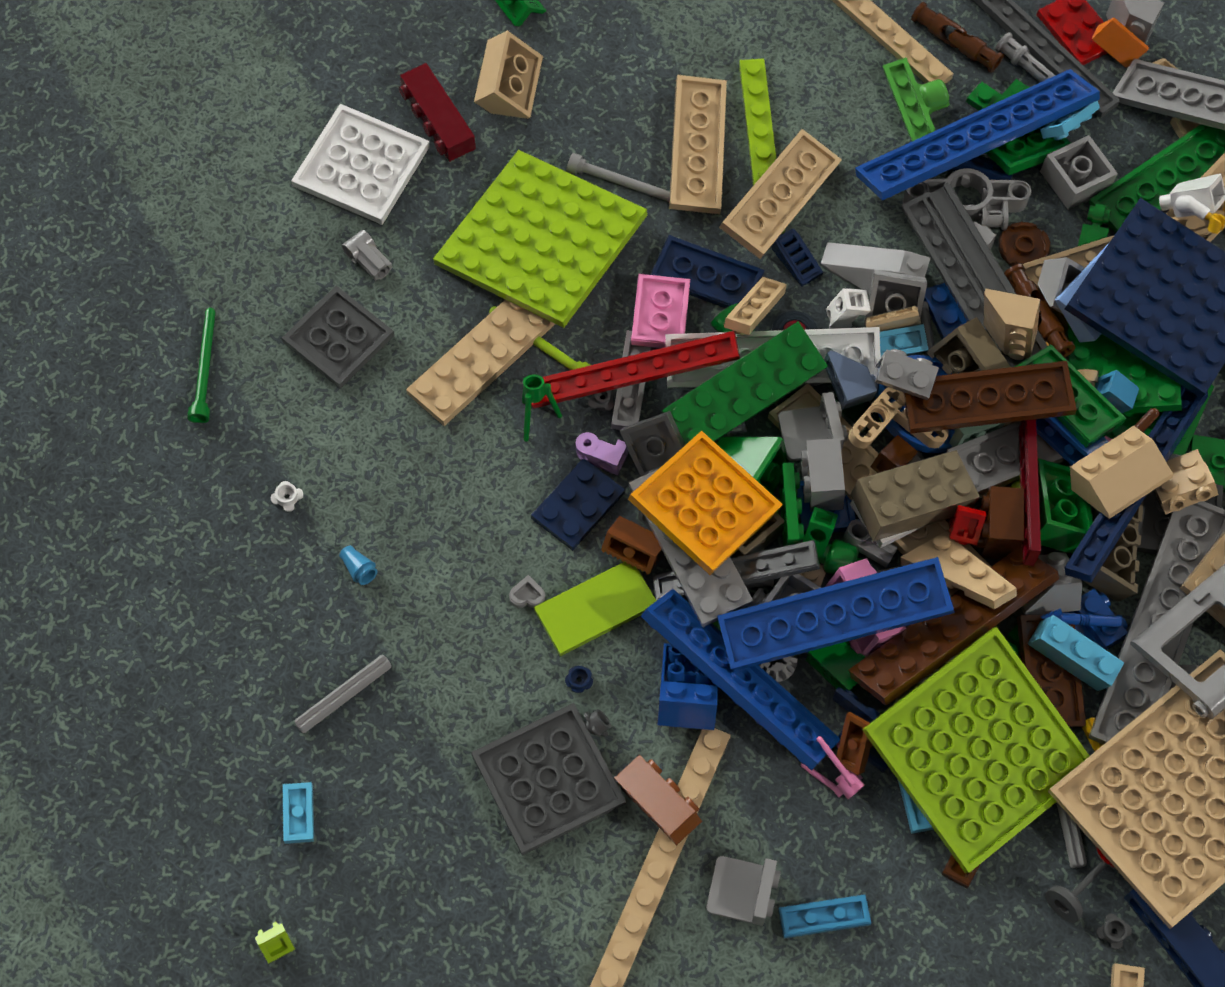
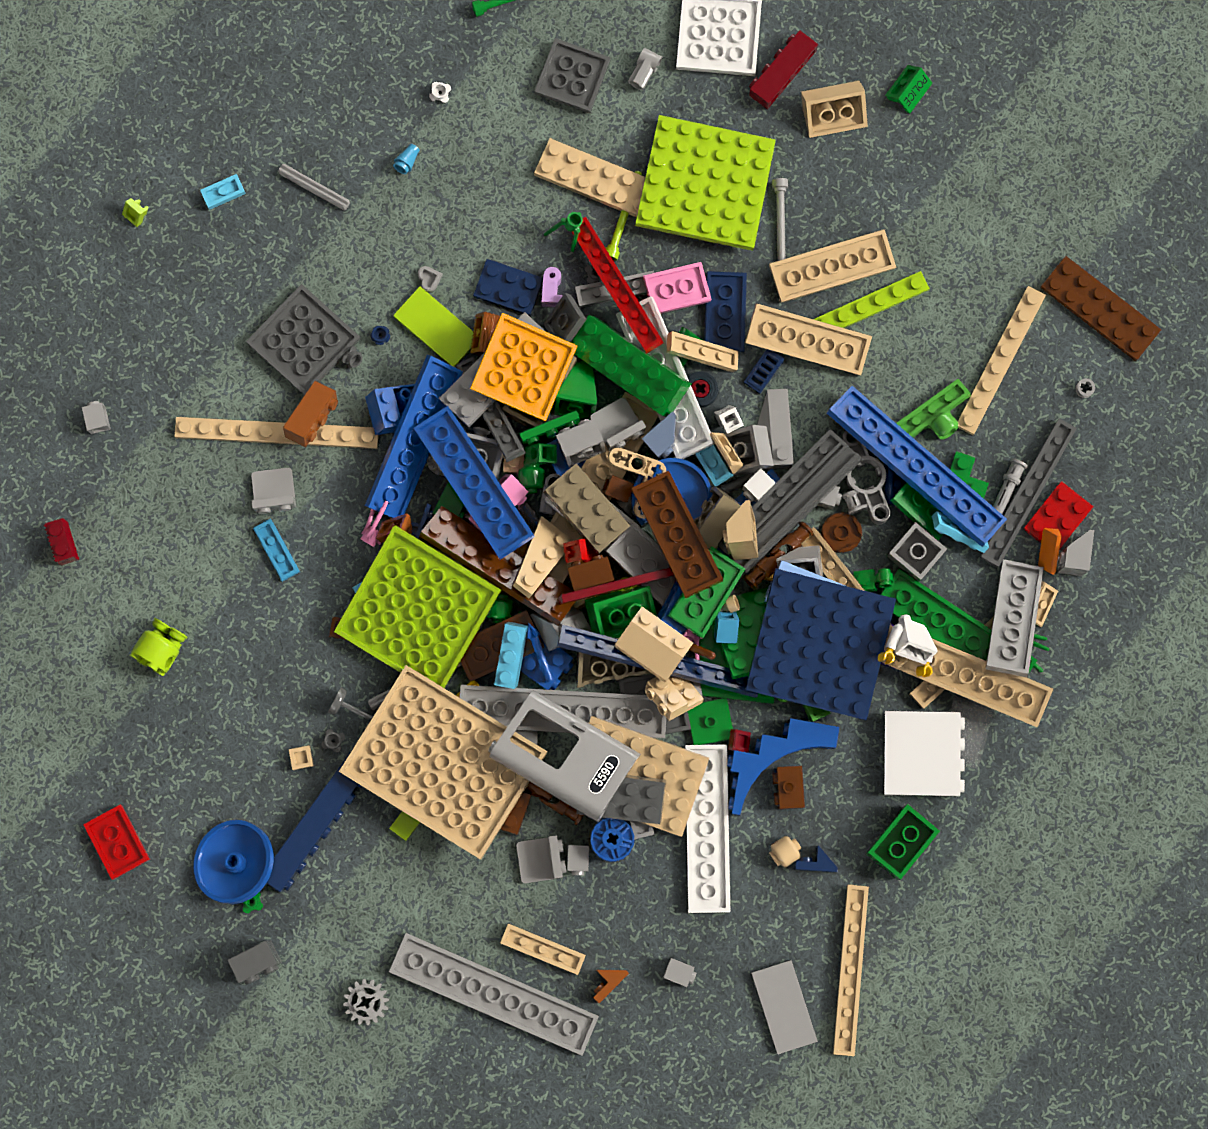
camera: 70 degrees right, 15 degrees up
light grey bracket [875,349,939,400] -> none
reddish brown piece [911,2,1004,73] -> none
none -> white brick [742,469,775,503]

